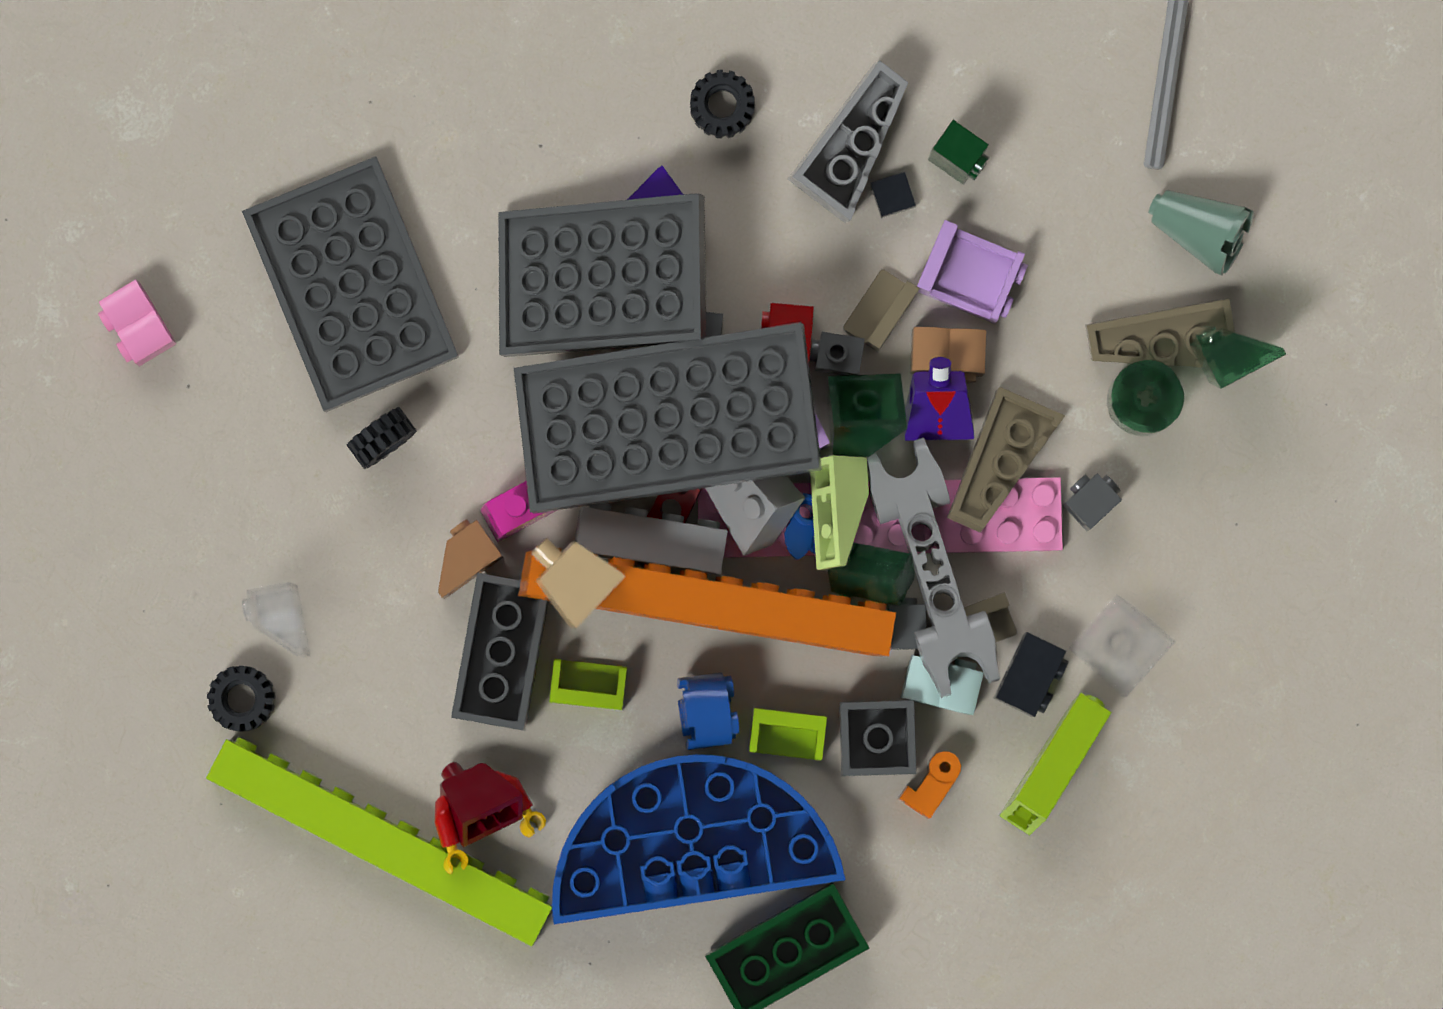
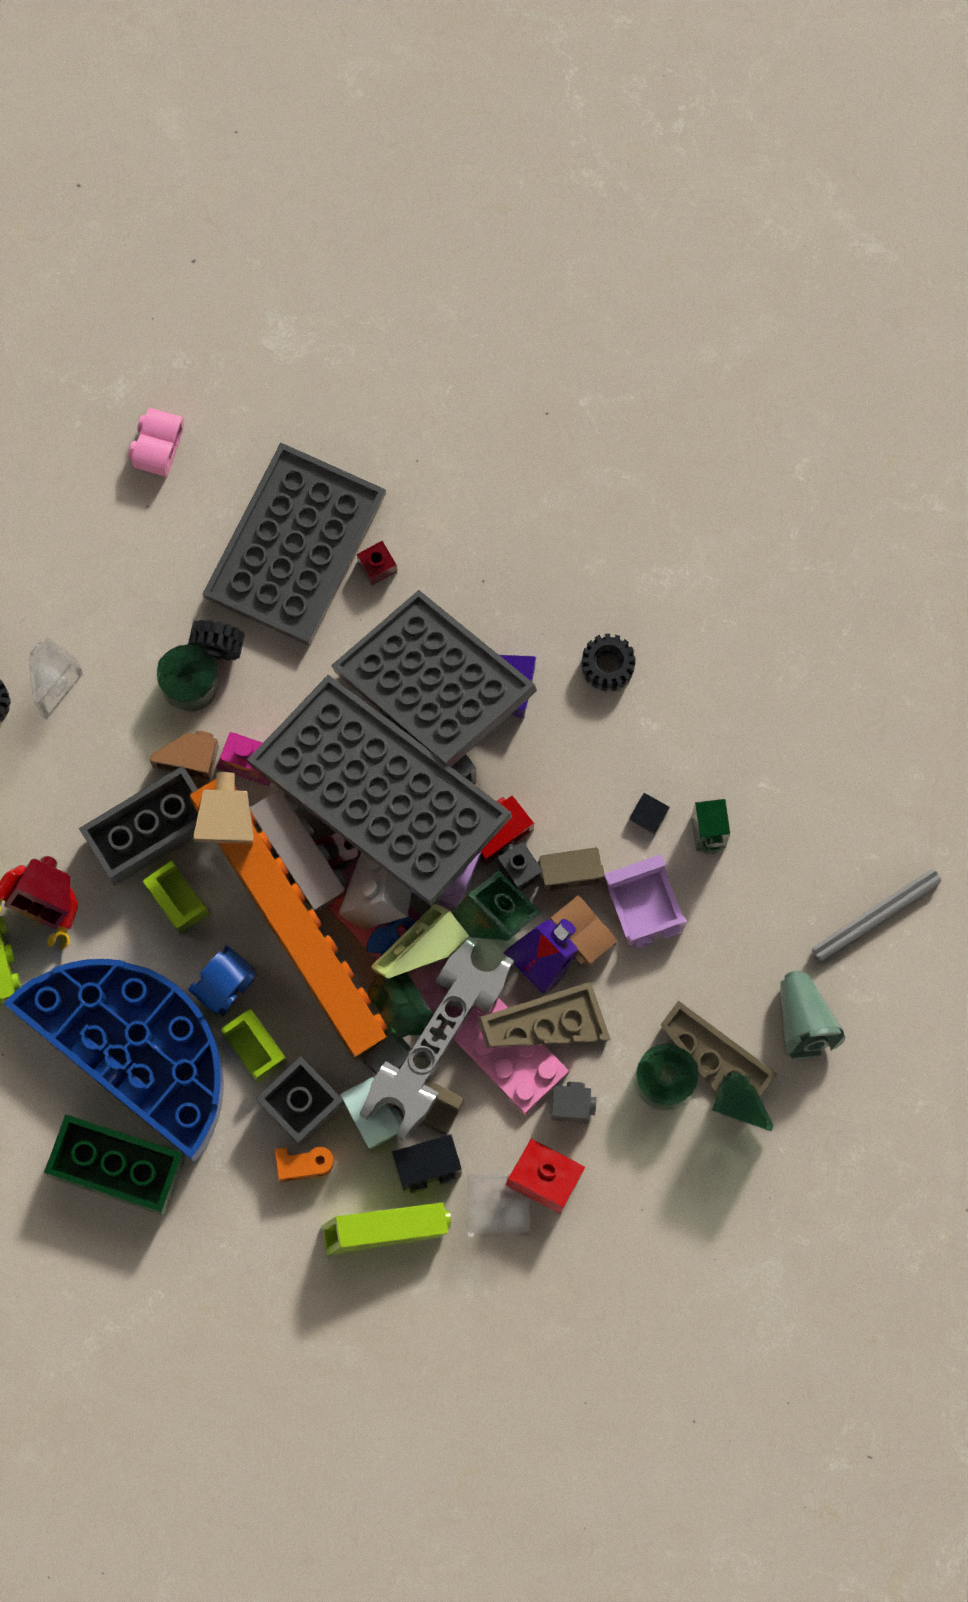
camera: 50 degrees right, 10 degrees down
light grey wedge [788,60,908,223] -> none
none -> clear green brick [157,644,220,712]
none -> dark red plate [357,540,397,586]
none -> red plate [505,1139,585,1214]

